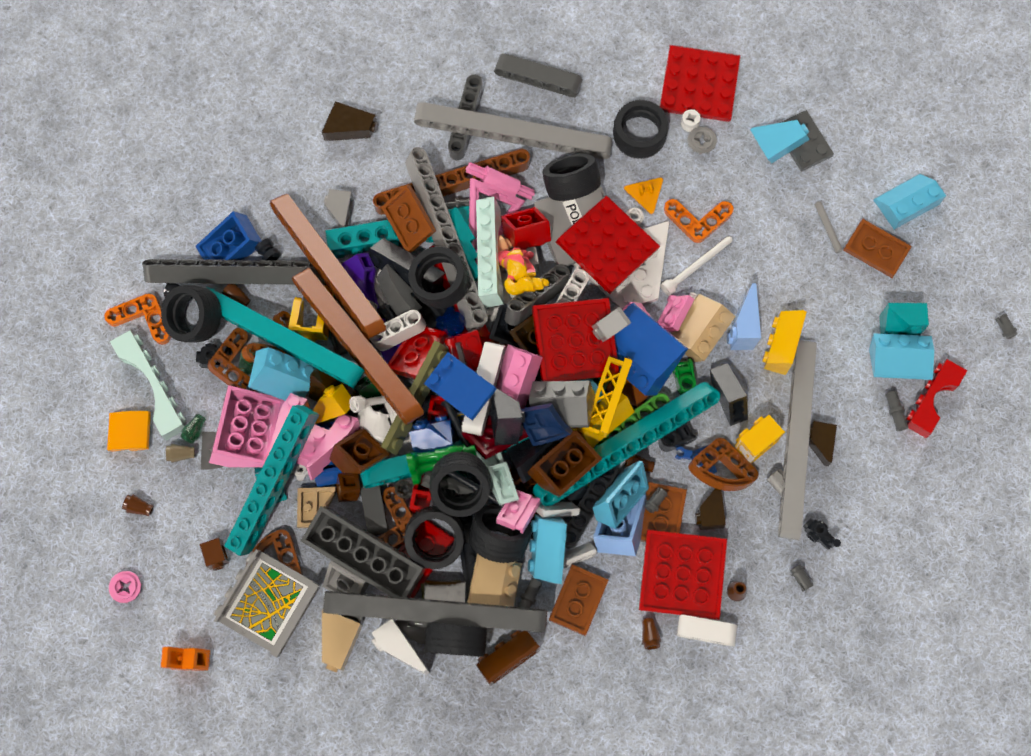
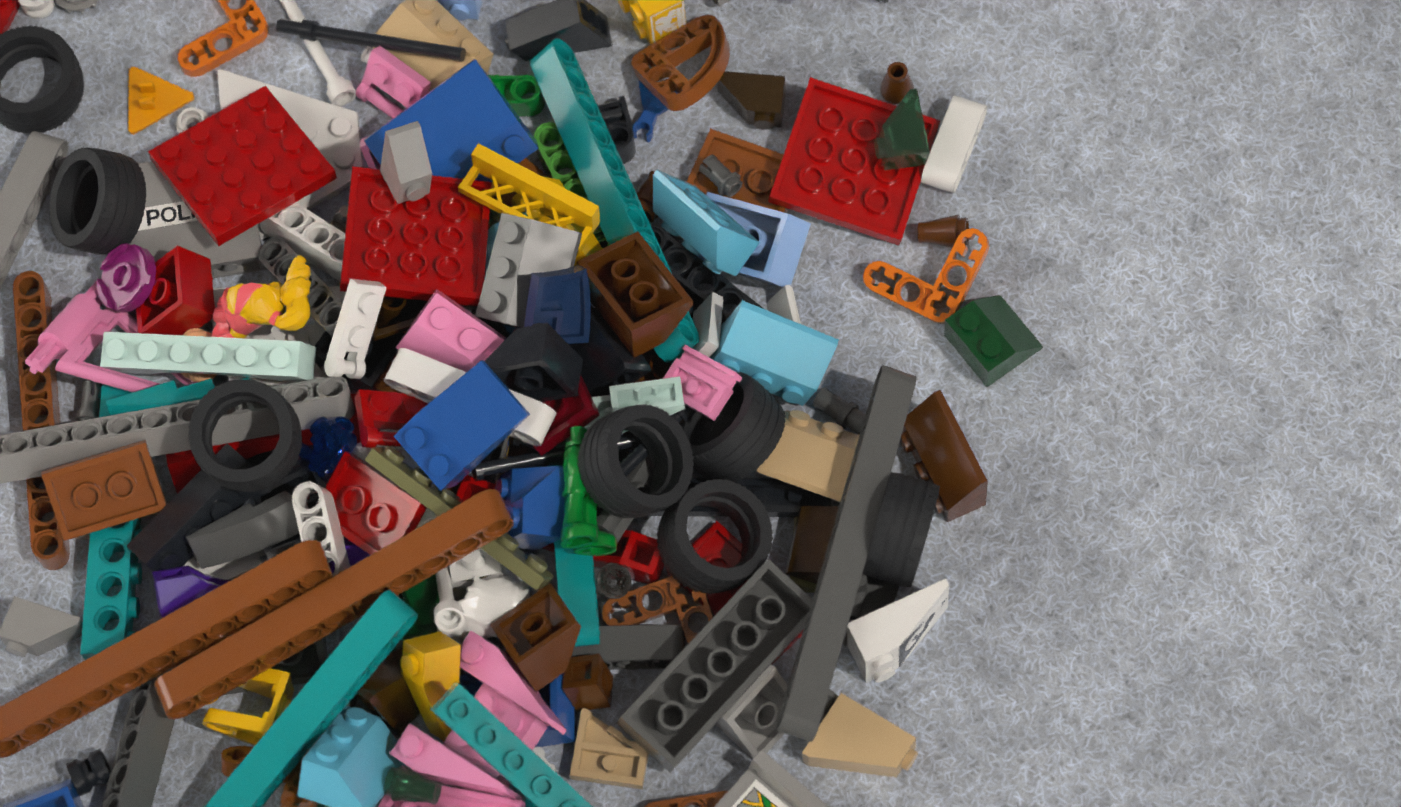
camera: 75 degrees left, 5 degrees down
dark orange plate [548,564,609,637] -> none
none -> magenta tile [96,243,156,313]
none -> black bar [276,19,466,62]
none -> white plate [324,279,387,379]
none -> clear green cone [384,765,442,804]
none -> orange beam [863,228,990,324]
none -> clear green slope [874,88,930,170]
none -> dark green slope [944,295,1043,387]

